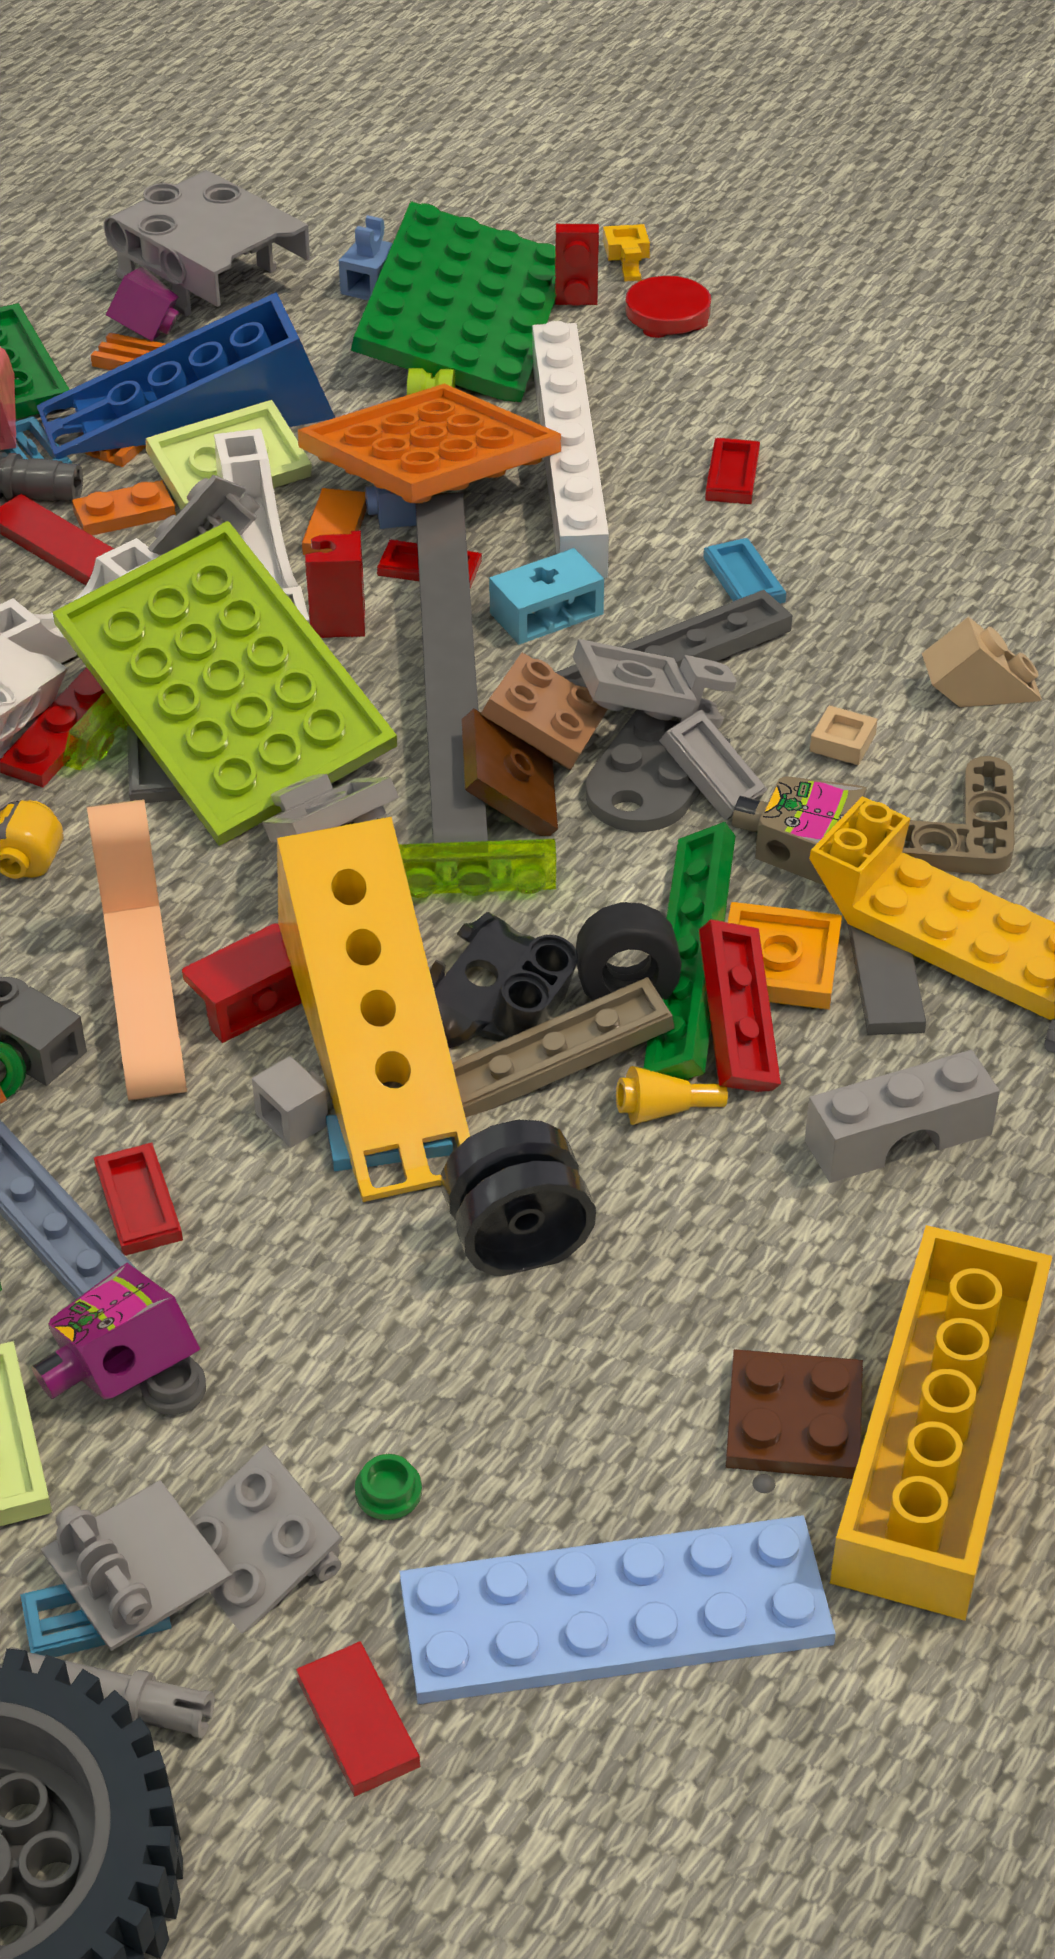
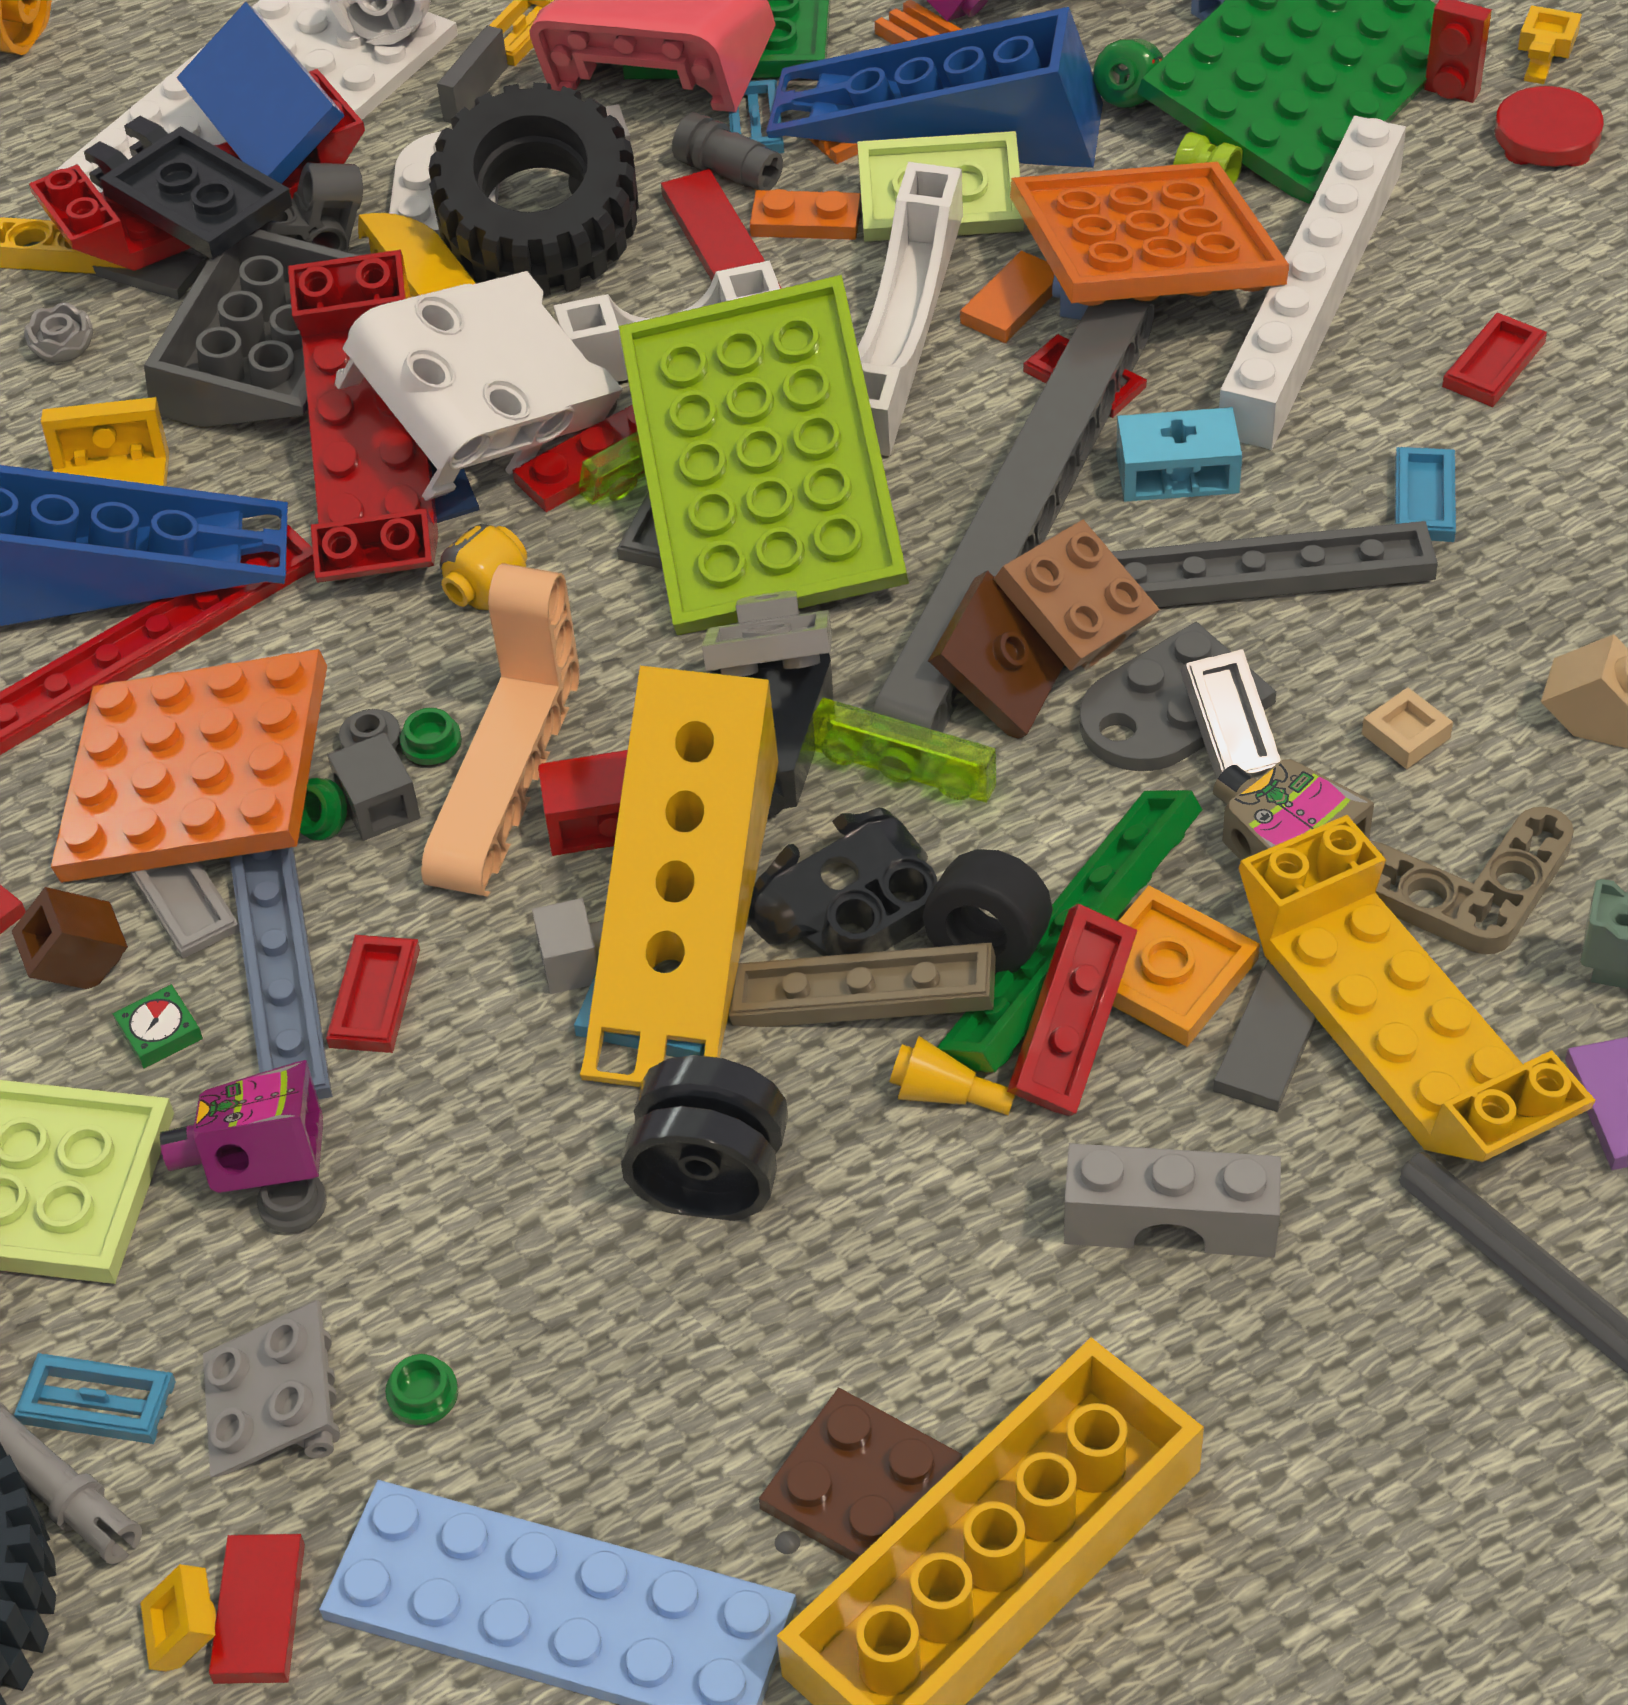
camera: 30 degrees right, 5 degrees up
light grey hinge [41,1480,232,1651] -> none
light grey hinge [148,475,260,555] -> none
red hinge [305,531,365,638] -> none
light grey plate [573,639,737,728] -> none
none -> yellow plate [140,1564,216,1672]
none -> green plate [400,708,462,765]
none -> green head [1093,39,1164,108]

